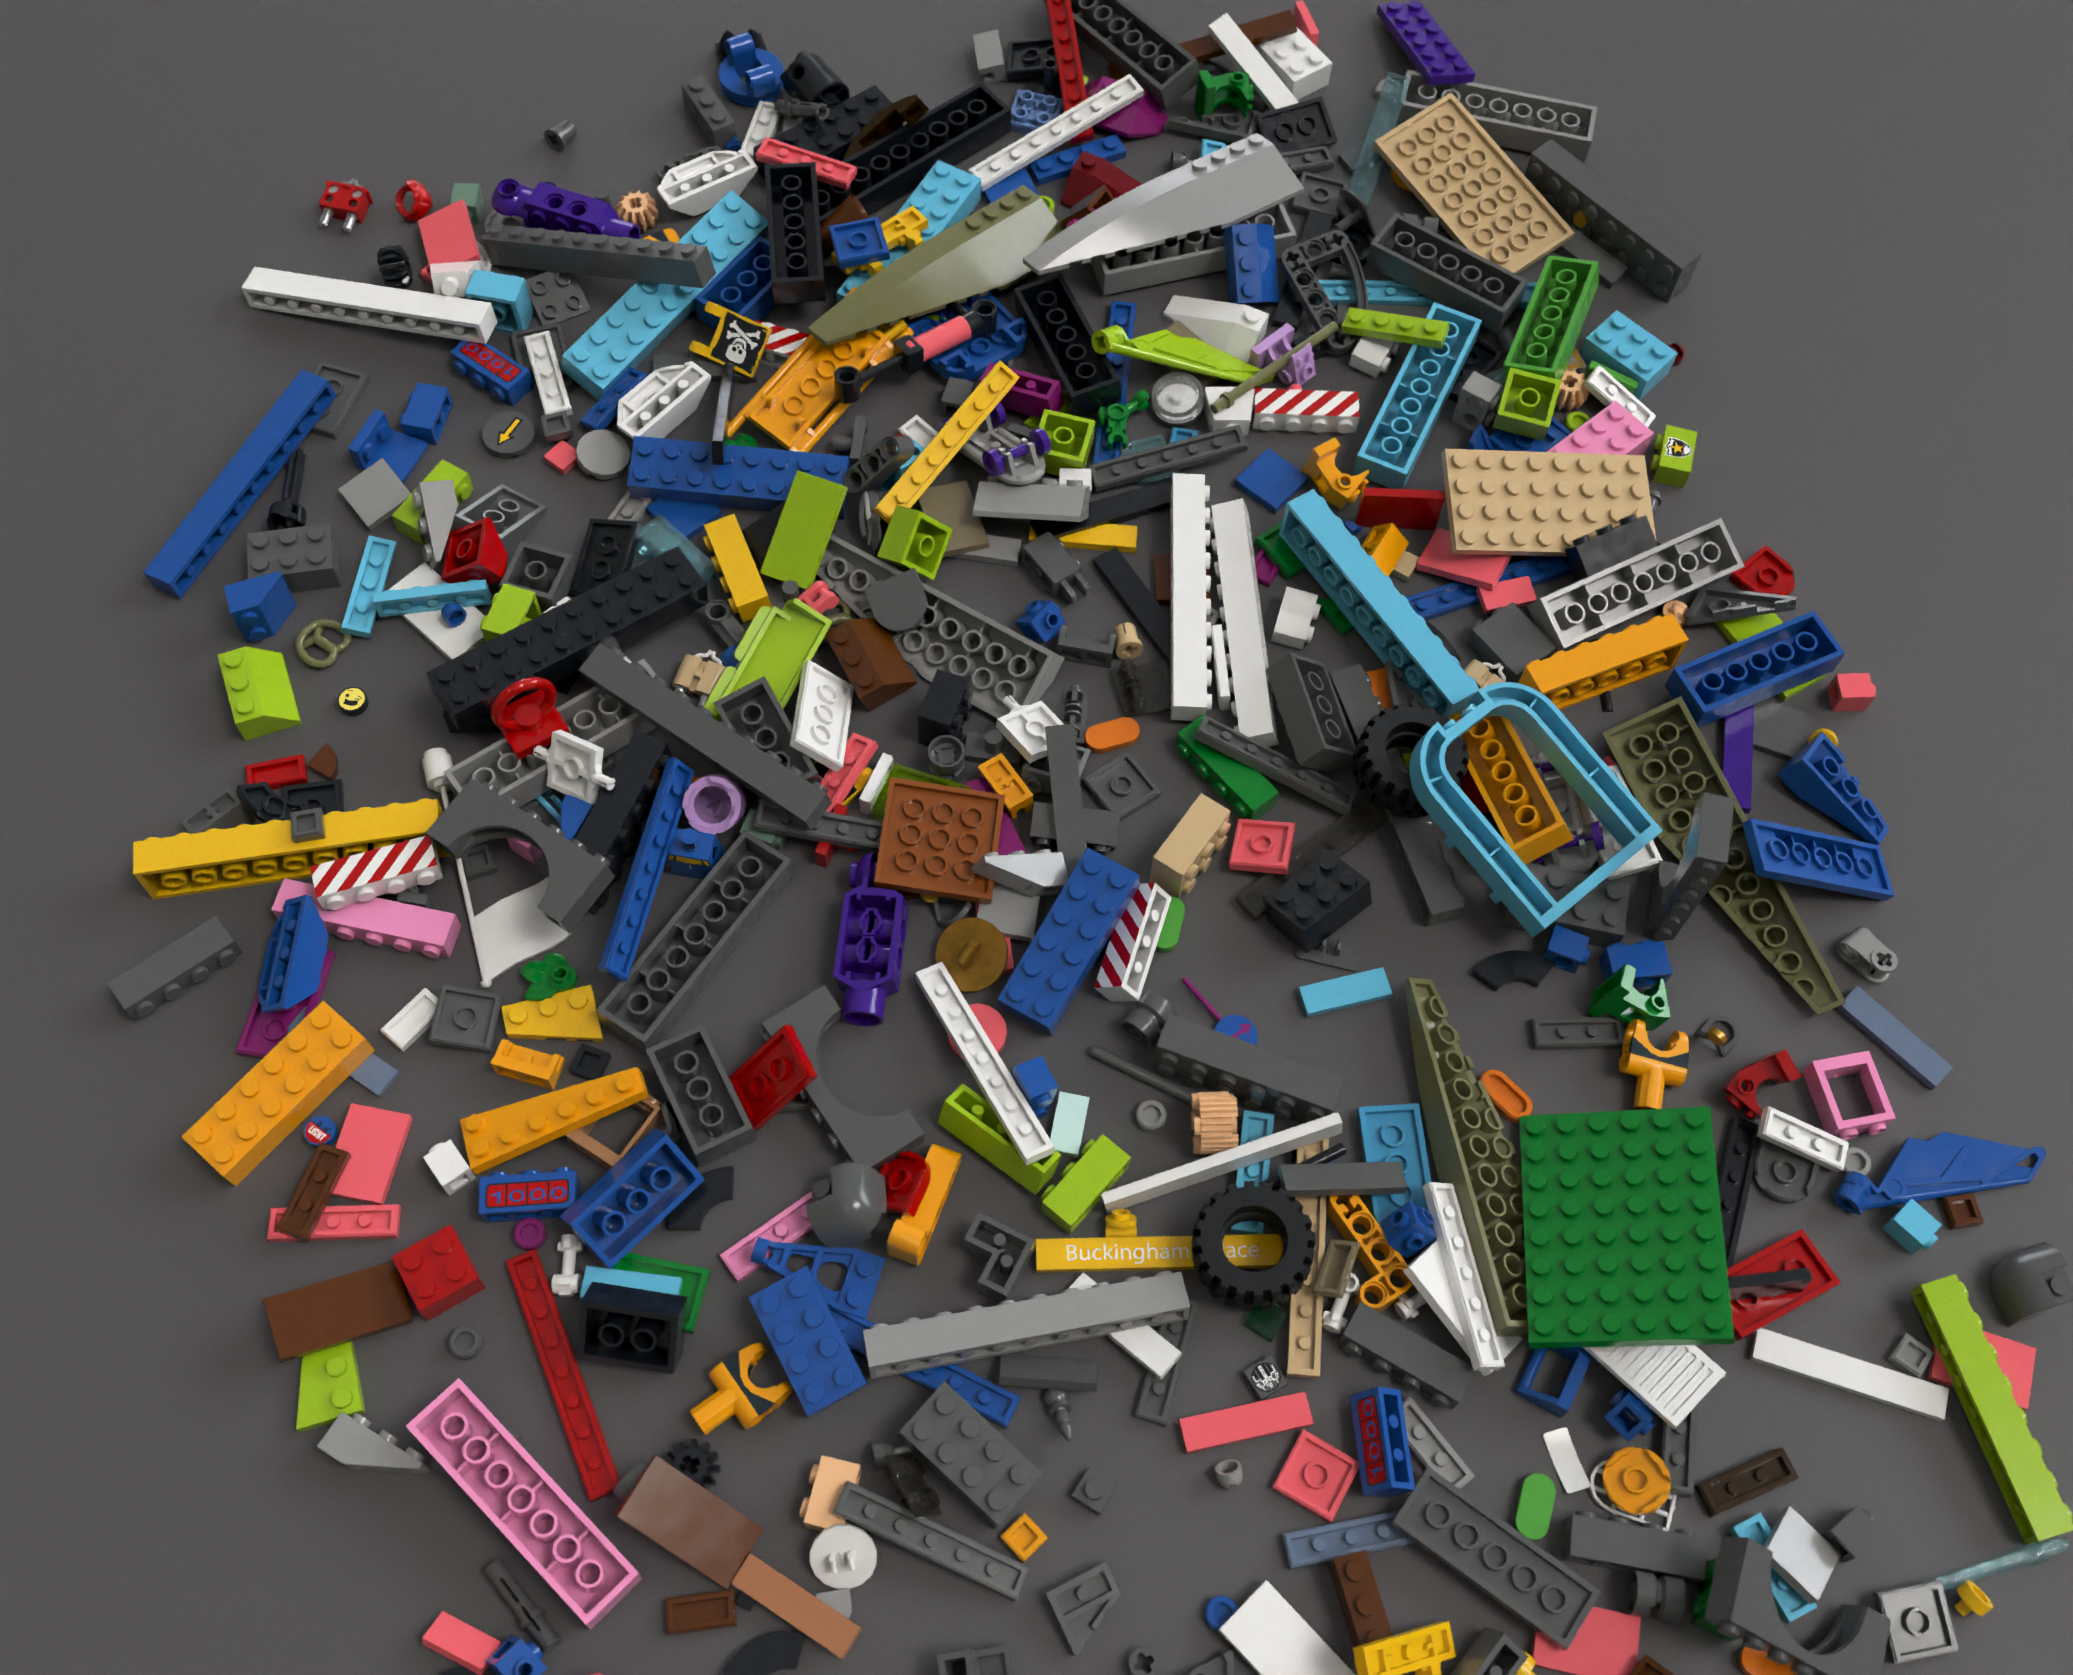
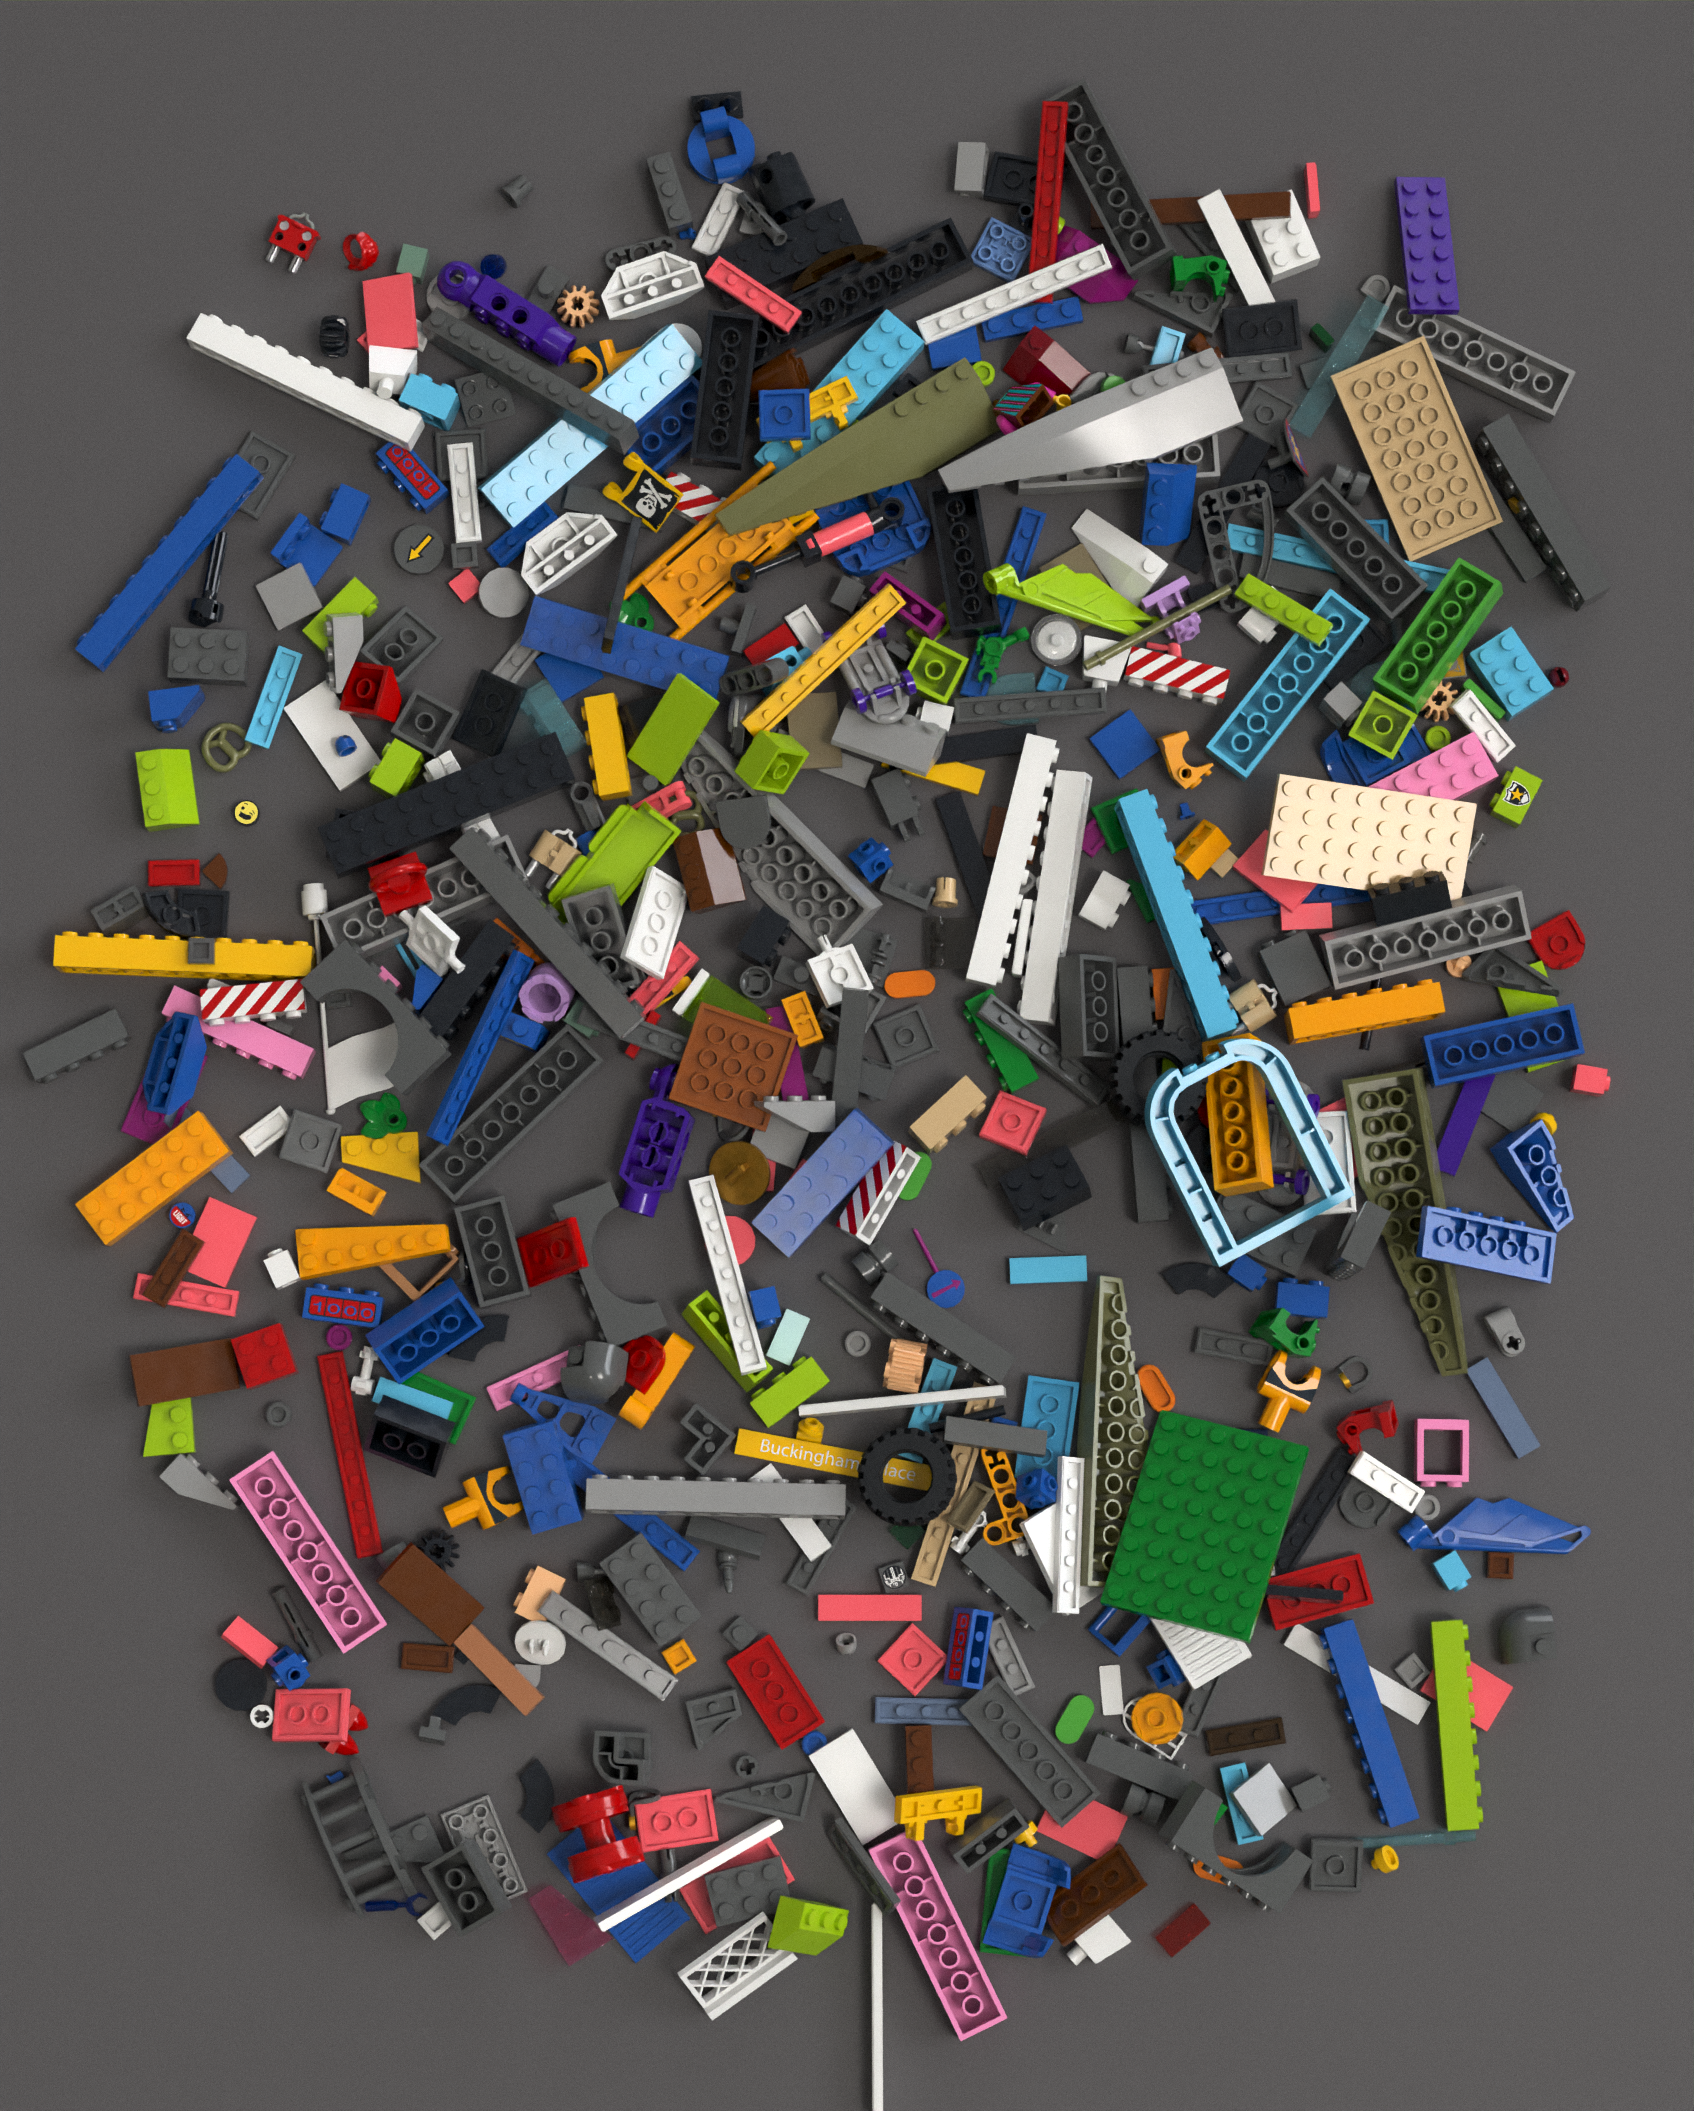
camera: 10 degrees right, 20 degrees up
medium azure plate [373,579,492,617] -> none
black tile [569,1043,611,1081] -> none
red tile [1355,487,1445,530] -> none
none -> red plate [726,1634,825,1750]
none -> dark green tile [1309,323,1334,353]
none -> blue brick [1318,1619,1420,1828]

